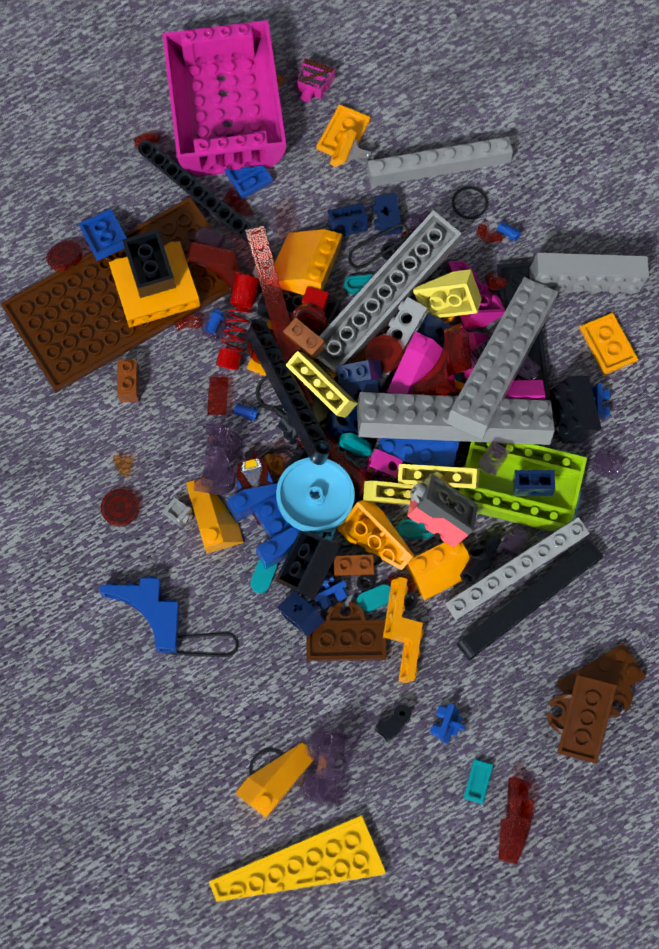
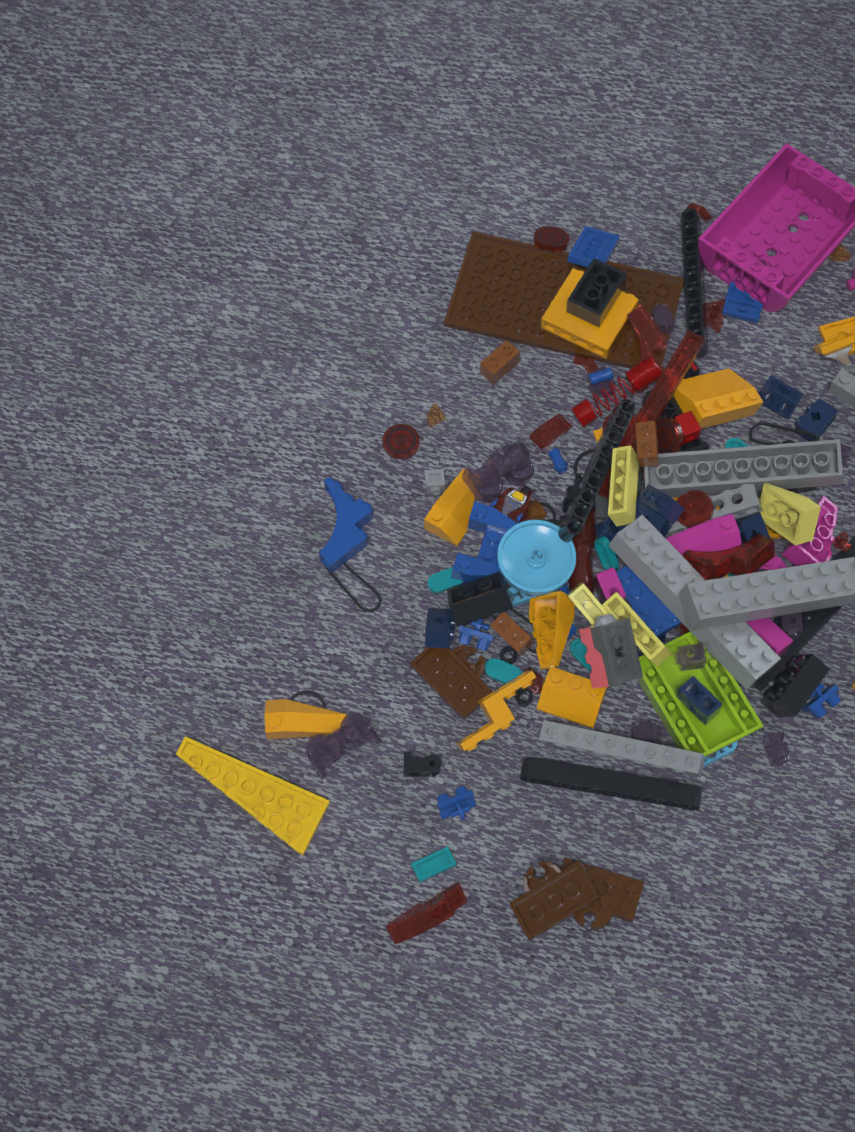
camera: 50 degrees right, 5 degrees down
black piece [460,532,502,585] -> none

